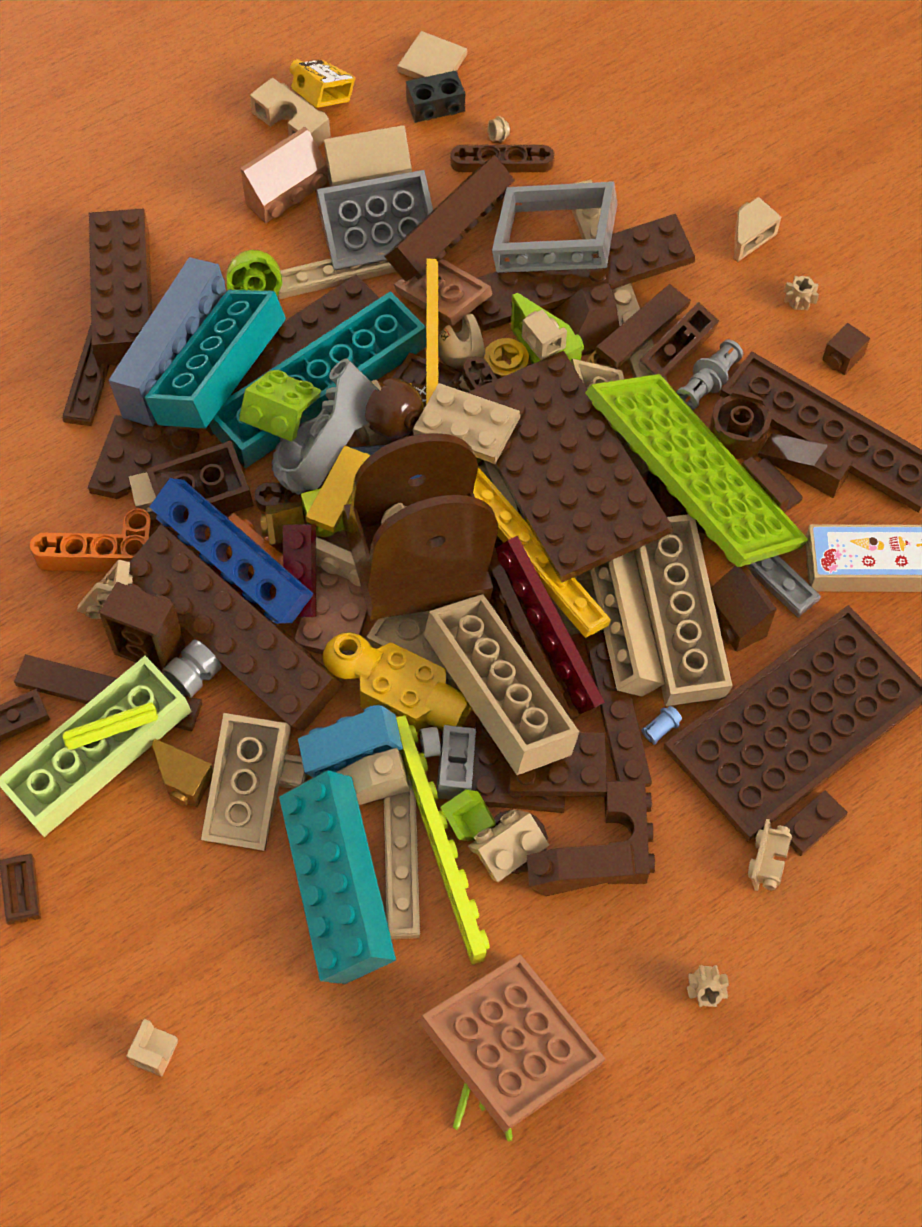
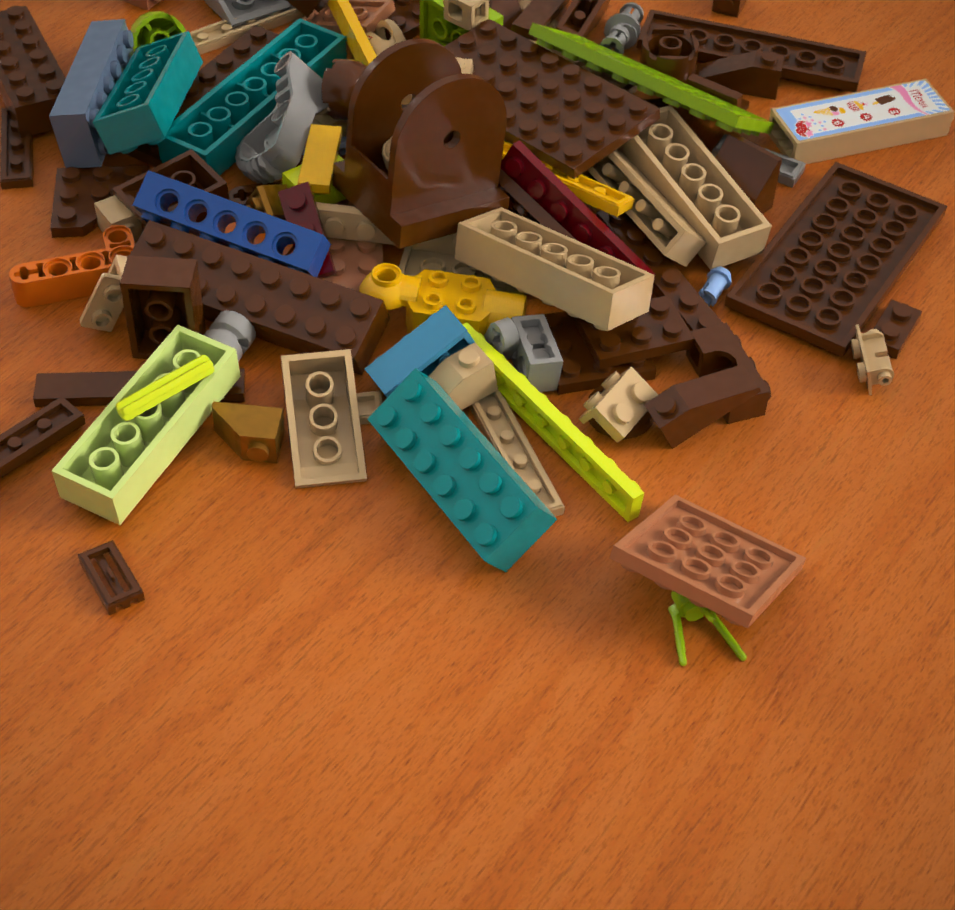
camera: 20 degrees left, 15 degrees down
tan panel [126,1019,178,1077] -> none
lime bracket [239,370,321,442] -> none
lime panel [441,789,496,841] -> none
tan gear [687,965,729,1007] -> none

